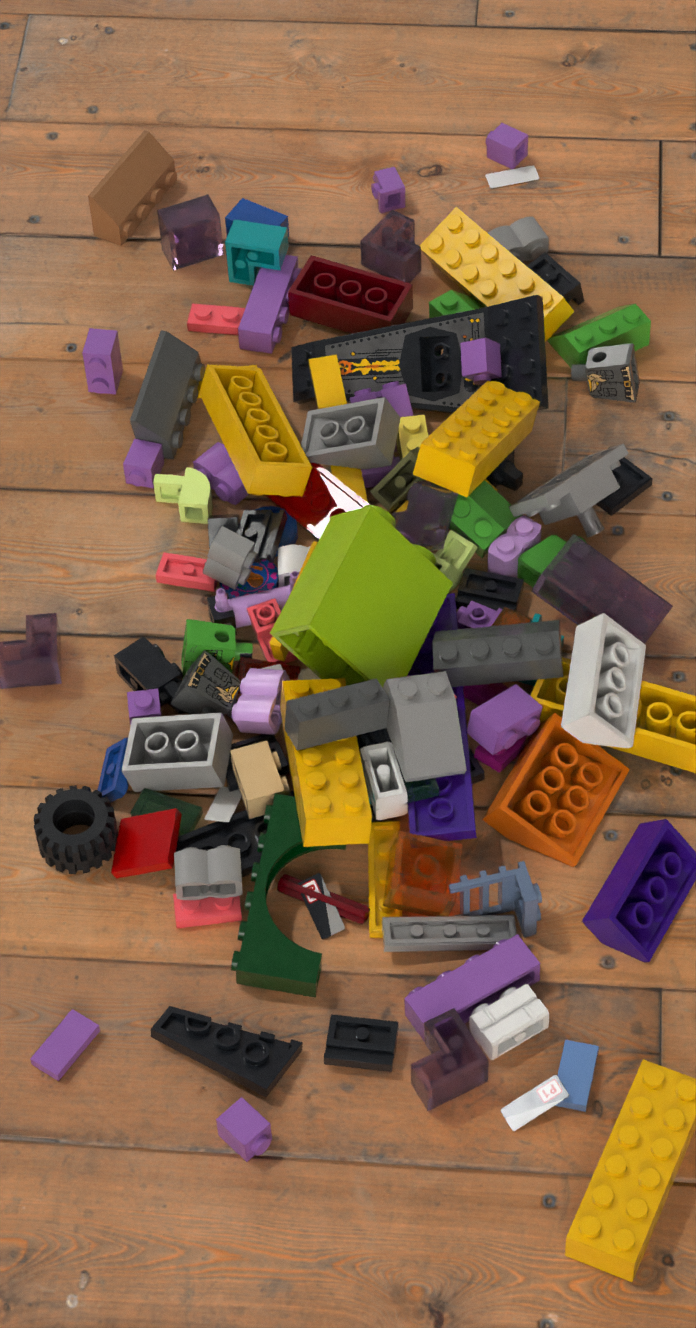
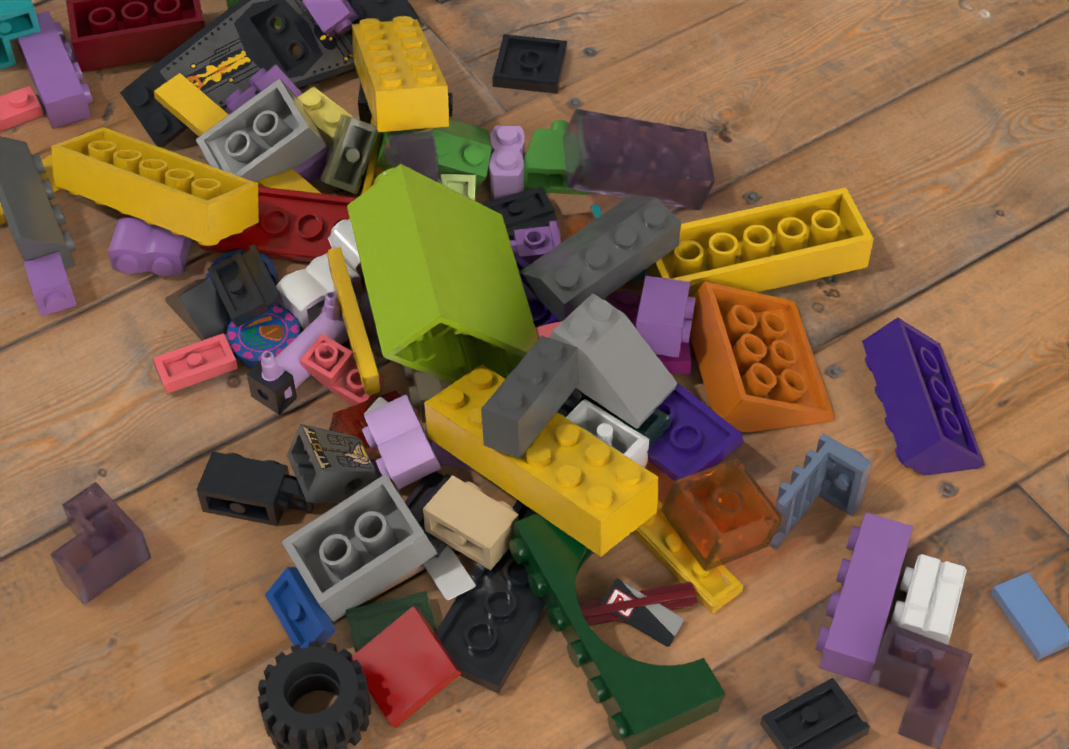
camera: 40 degrees left, 0 degrees up
medium lavender brick [127,689,162,725] -> none
yellowish green brick [153,467,213,524] -> none
coral plate [173,894,242,928] -> none
light grey brick [174,845,243,900] -> none
bright green torso [181,619,253,679] -> none
light grey brick [203,526,257,590] -> none
light grey tile [381,915,517,952] -> none
sticker [501,1075,569,1131] -> none
light grey brick [509,443,629,537] -> none
white slope [561,613,646,748] -> none

